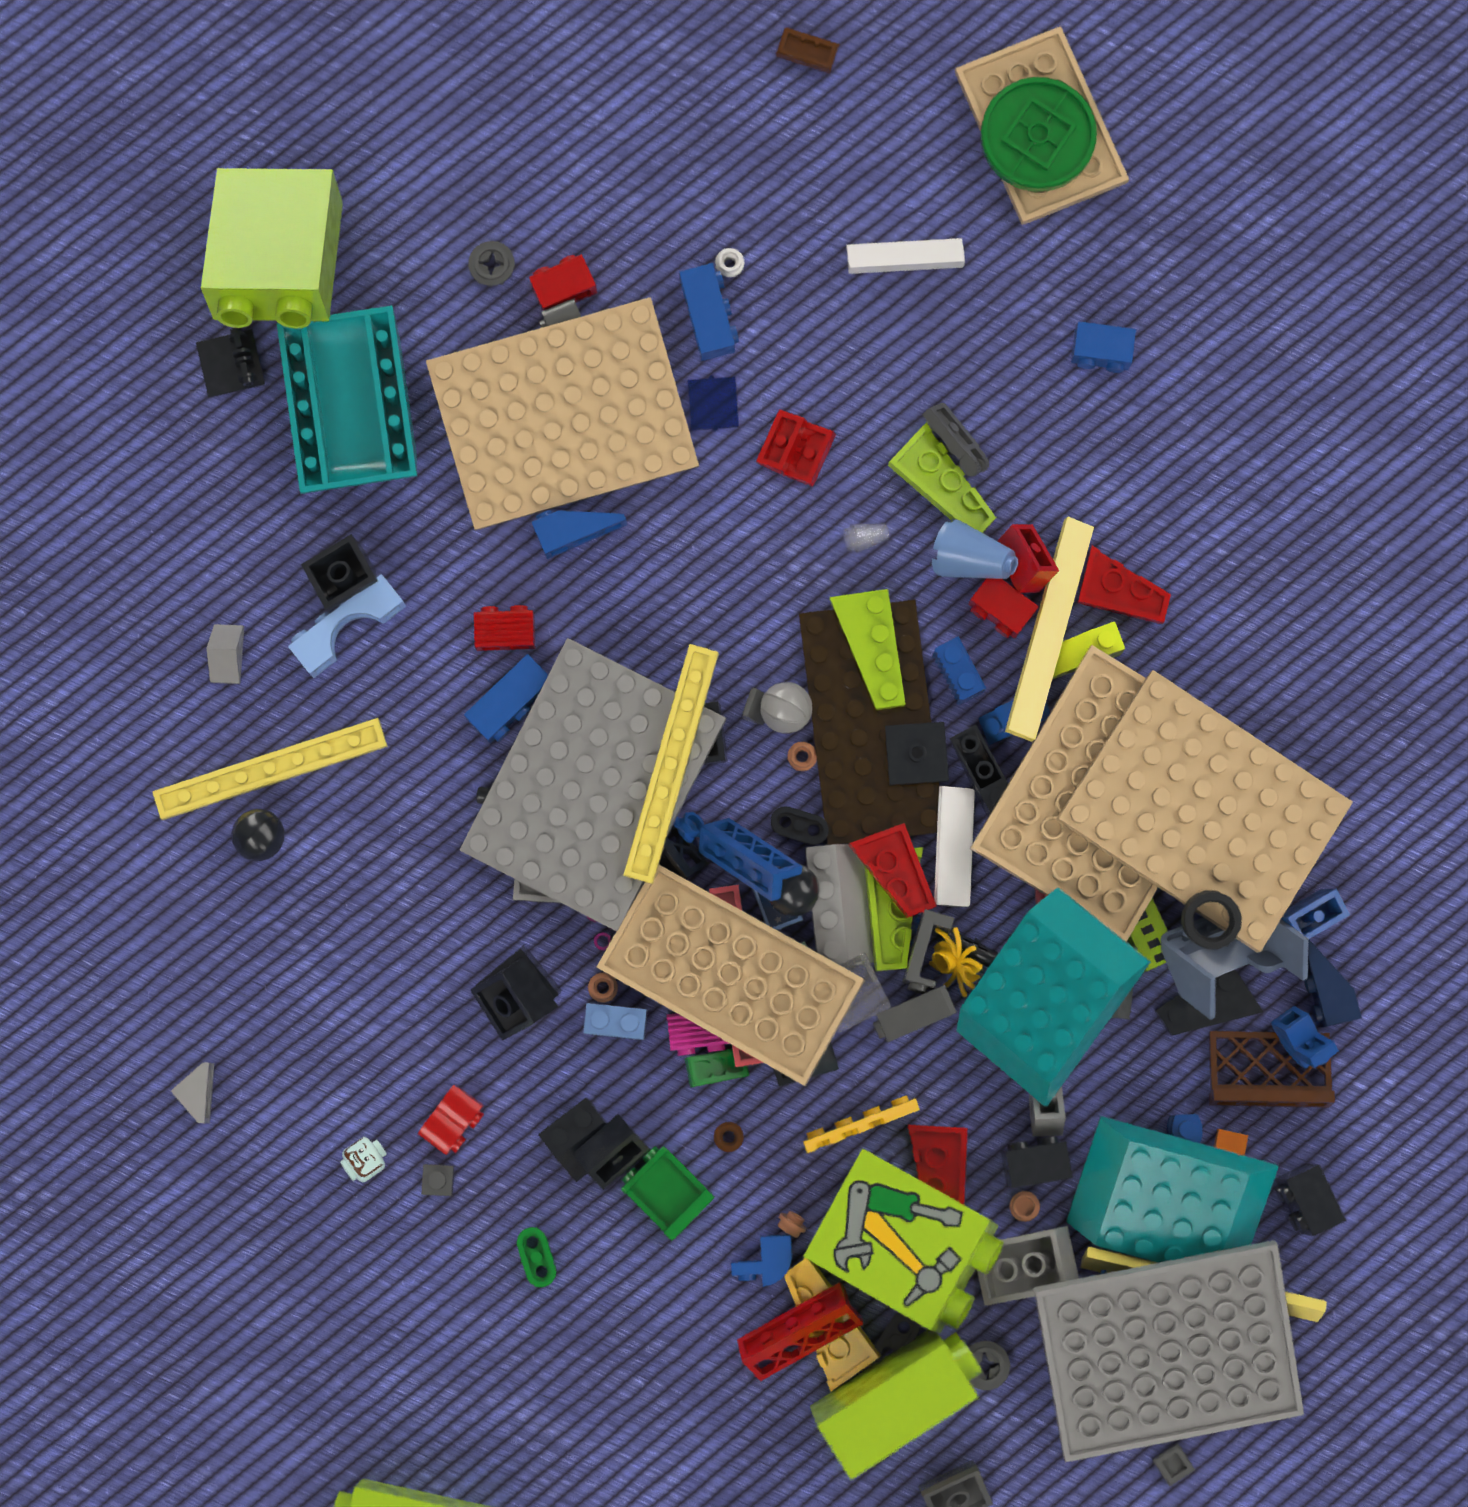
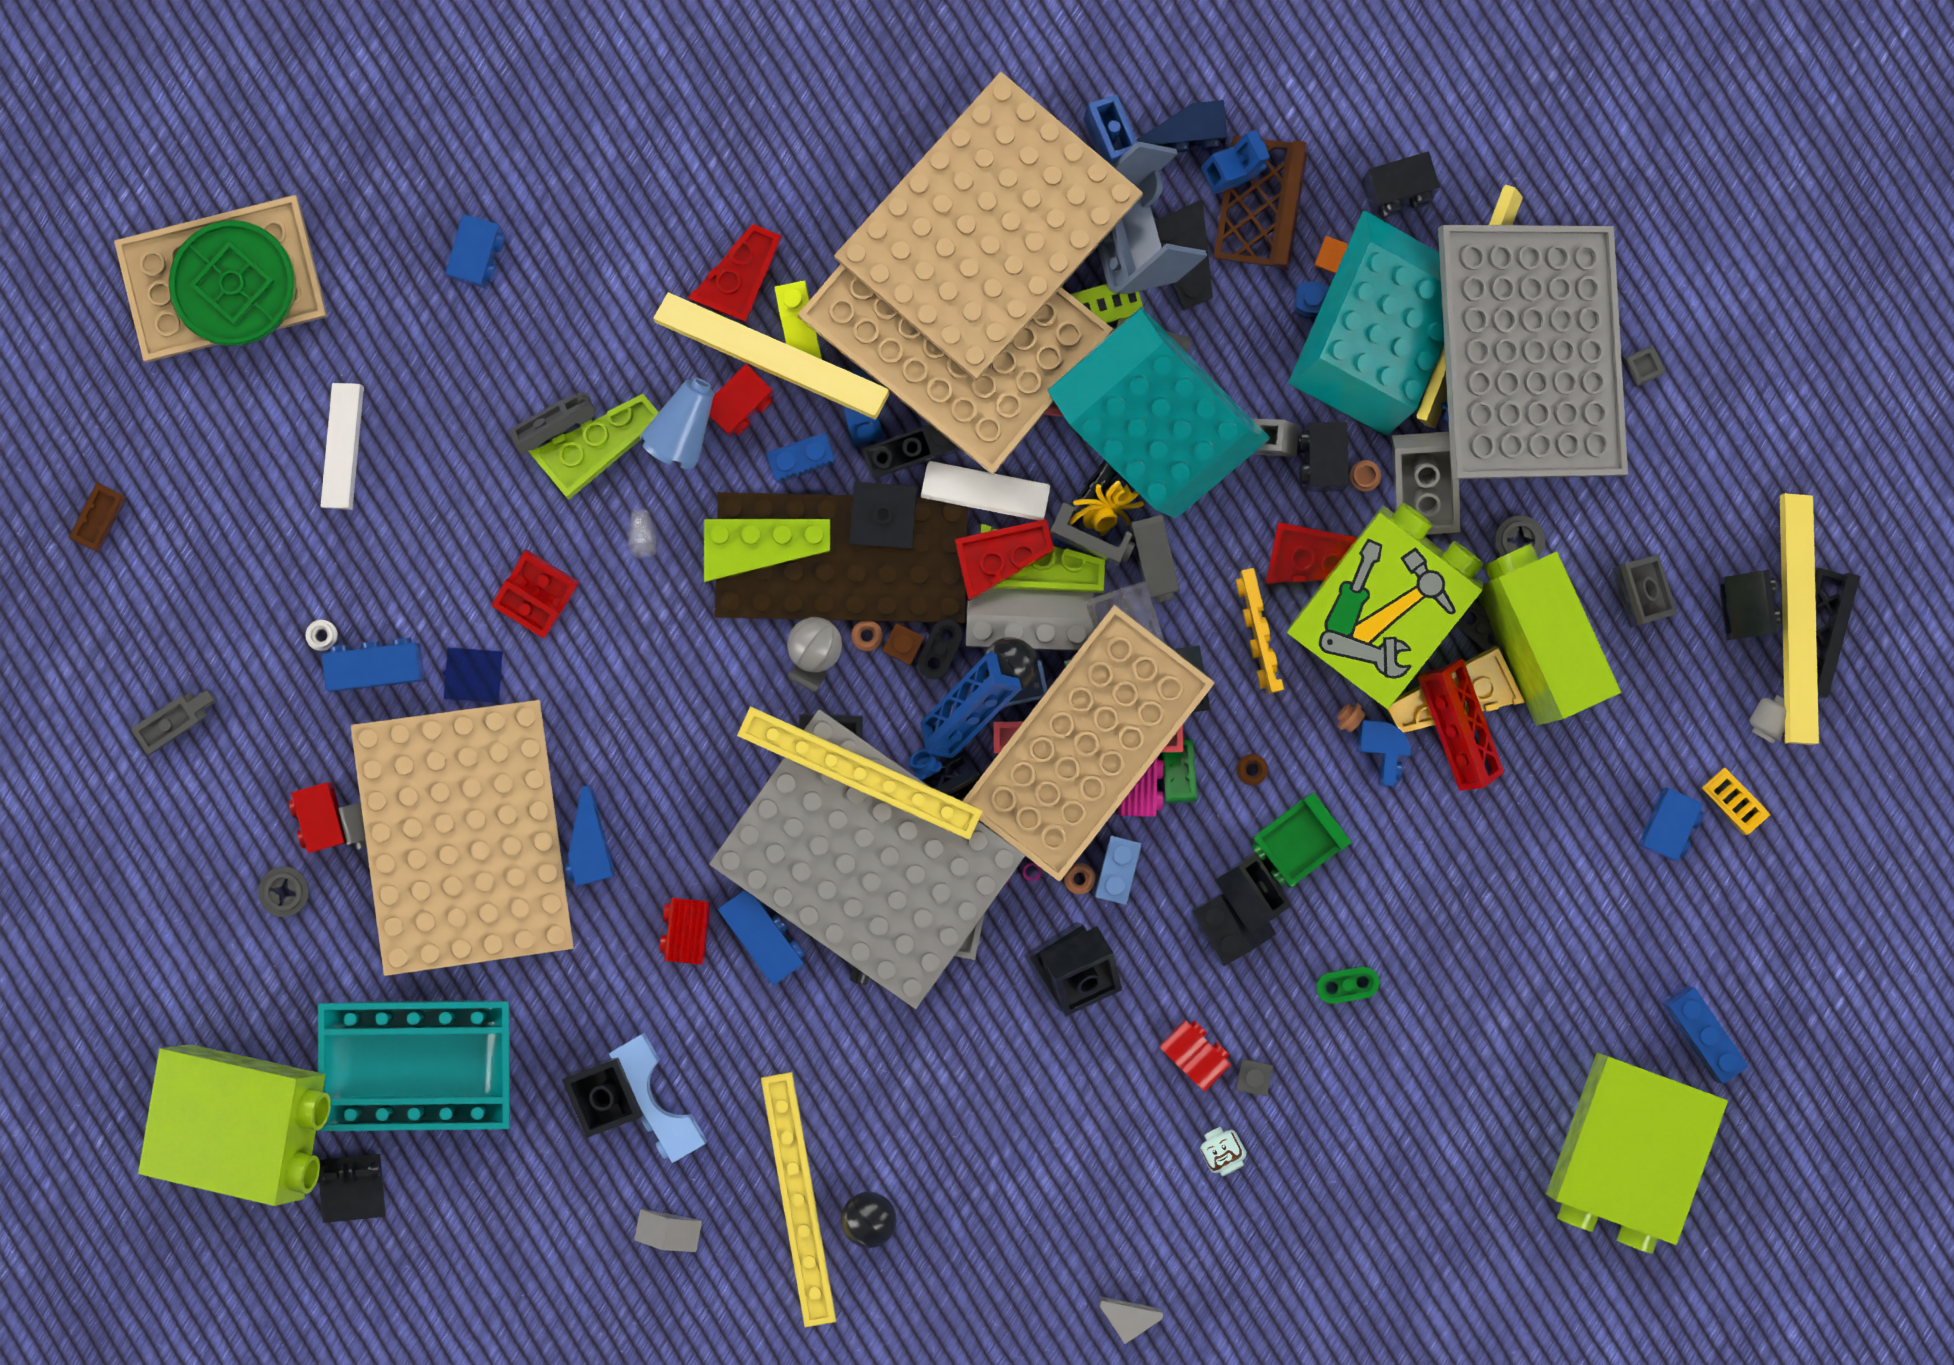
camera: 80 degrees left, 5 degrees up
red brick [998,524,1059,593] -> none
black tyre [1181,890,1242,949] -> none
none -> dark grey hinge [130,690,218,756]
none -> reddish brown brick [882,623,925,667]

